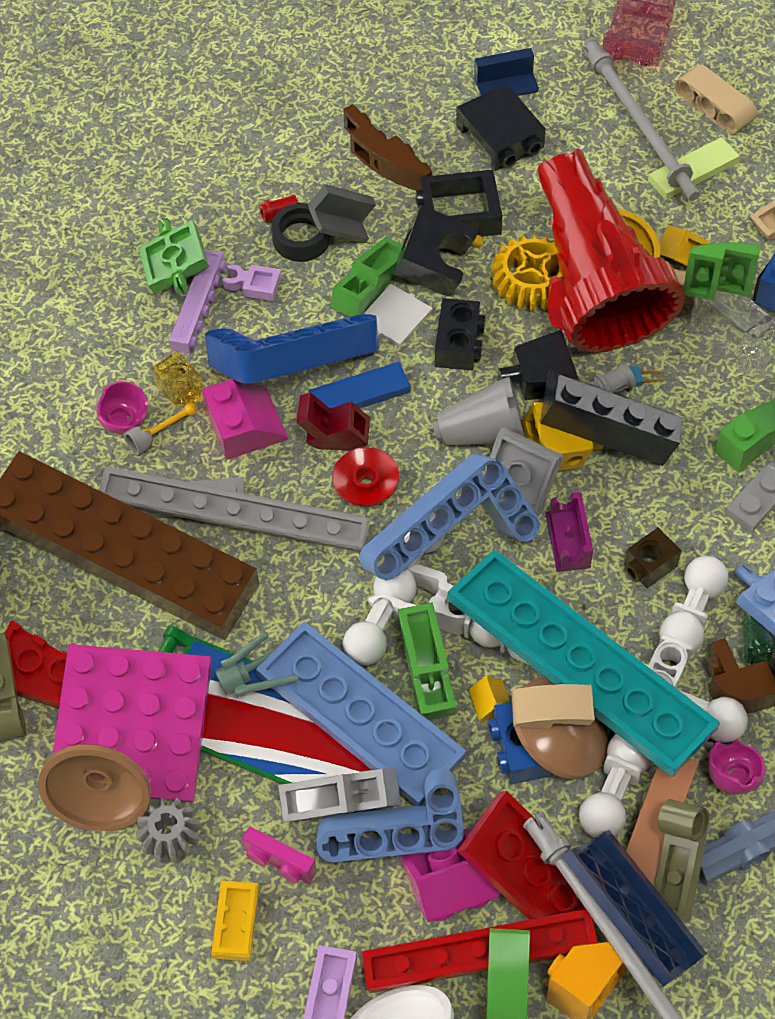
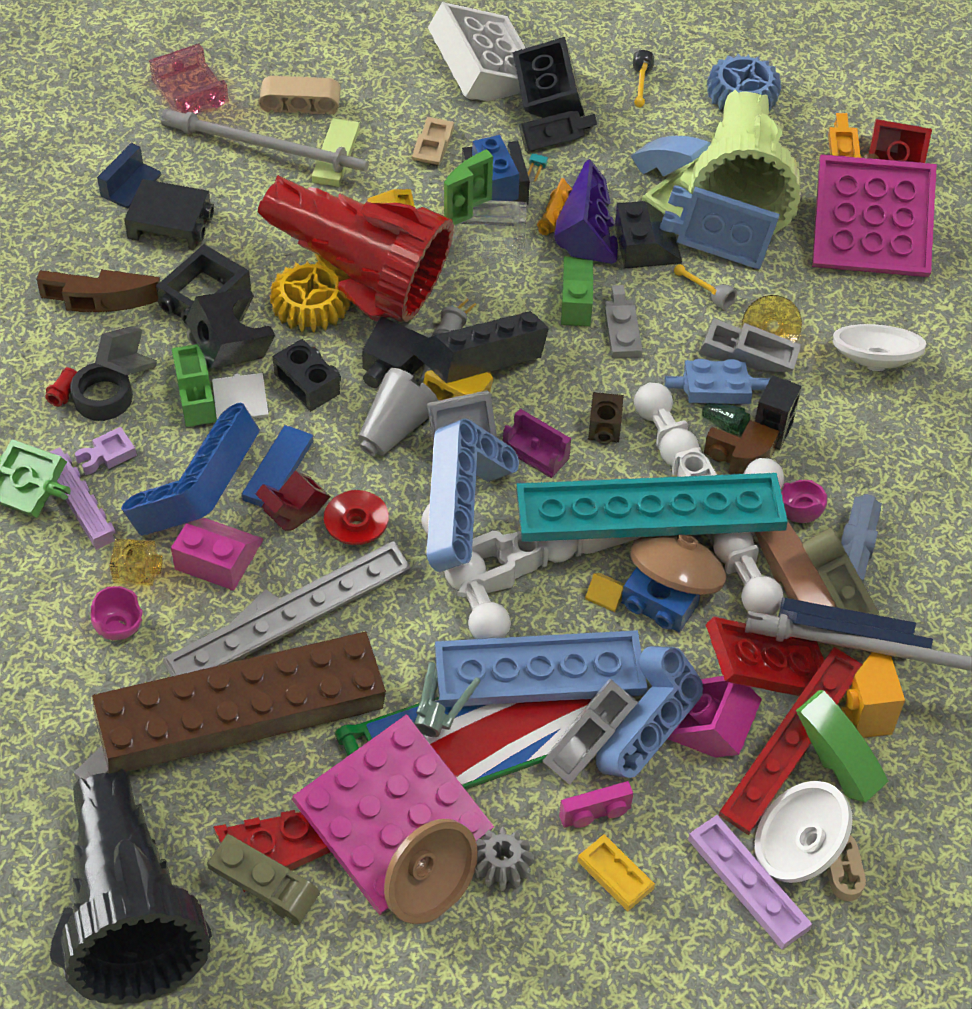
camera: 50 degrees left, 5 degrees down
hinge [124,403,197,455] -> none
bright green slope [398,602,457,720] -> none
tan slope [511,684,595,729] -> none

